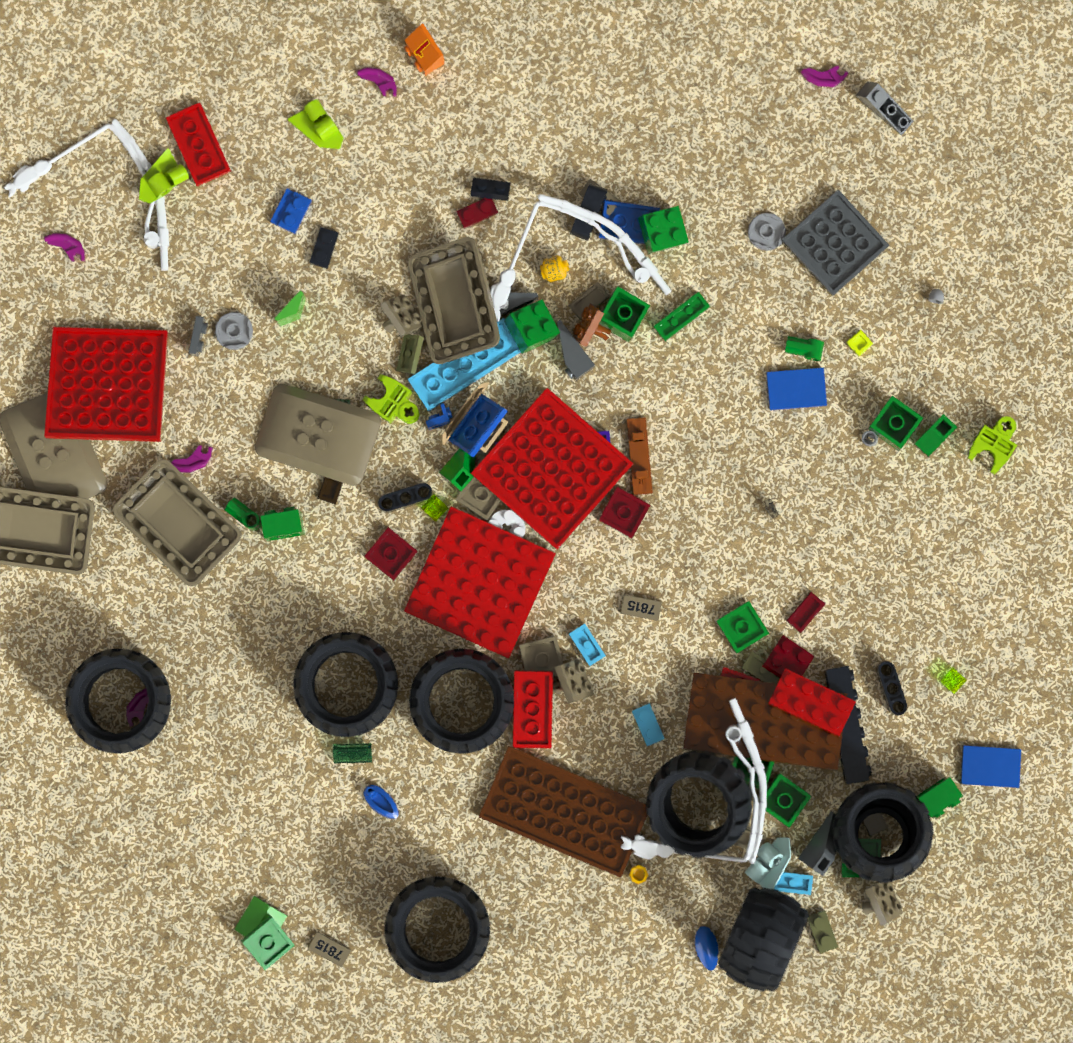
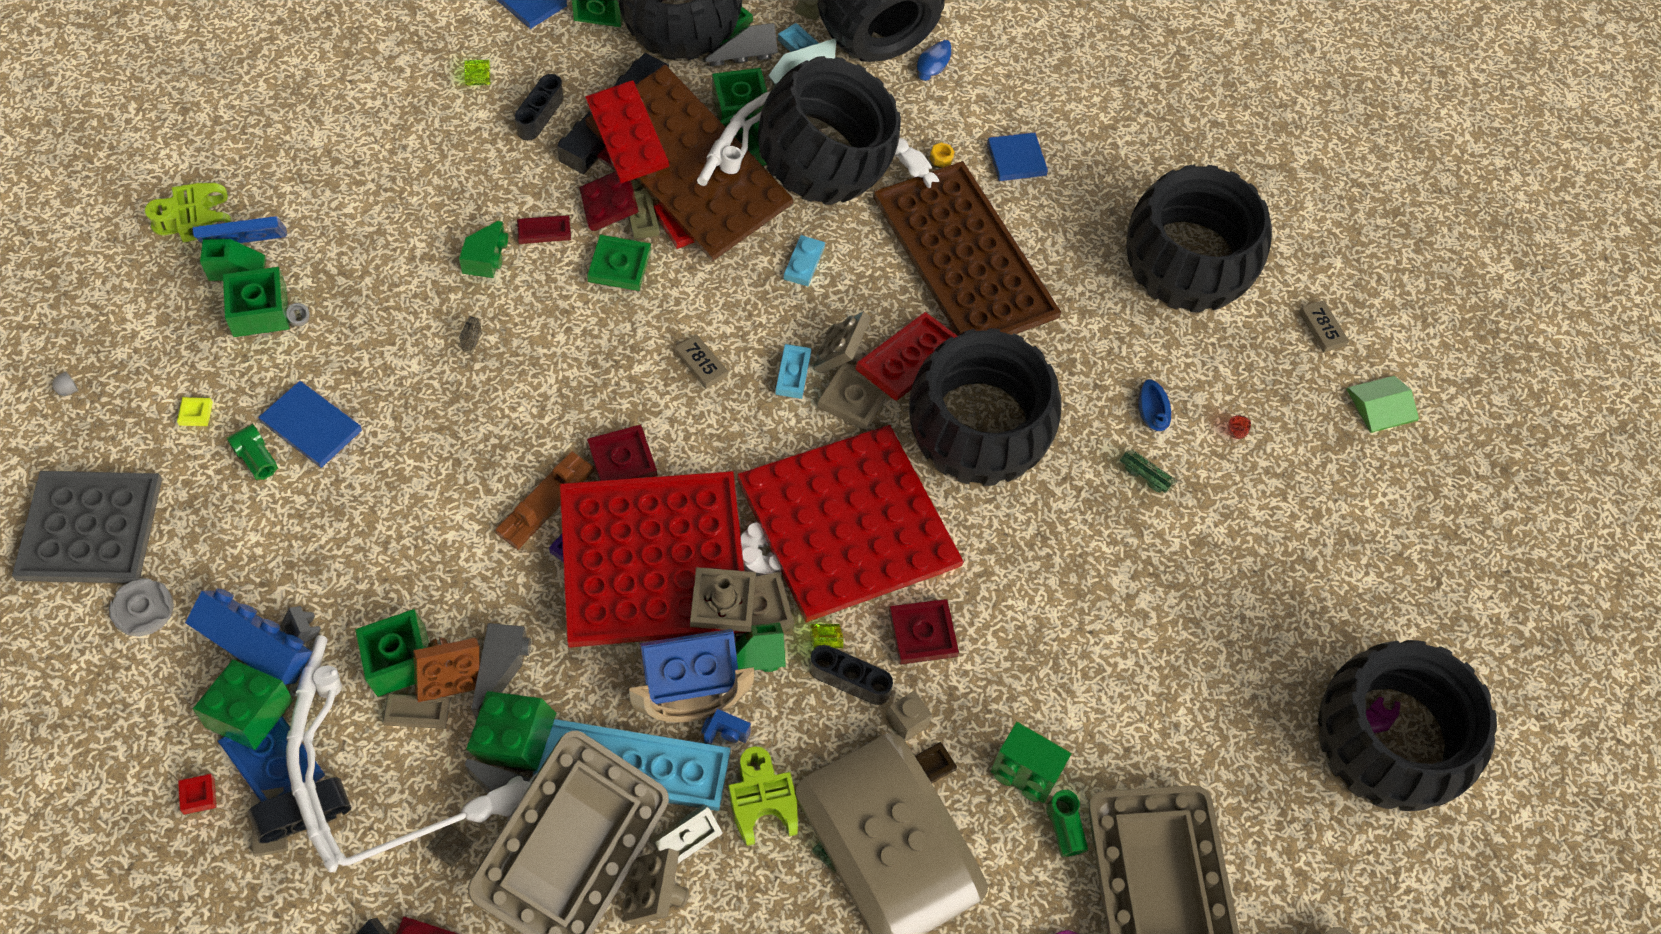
camera: 145 degrees left, 25 degrees down
plate [240,915,295,971] -> none
black tyre [293,632,398,737] -> none
yellow head [540,255,570,282] -> none
green plate [653,292,710,342] -> none
none -> red plate [178,774,217,815]
none -> blue brick [185,588,313,685]
none -> blue tile [193,216,287,244]
none -> dark grey tile [280,606,321,645]
none -> clear smoke tile [426,824,473,869]
none -> green slope [459,221,509,278]
none -> dark tan plate [690,567,756,632]
none -> dark tan brick [886,690,932,742]
none -> blue tile [987,132,1048,181]
none -> clear red hinge [1228,415,1251,439]

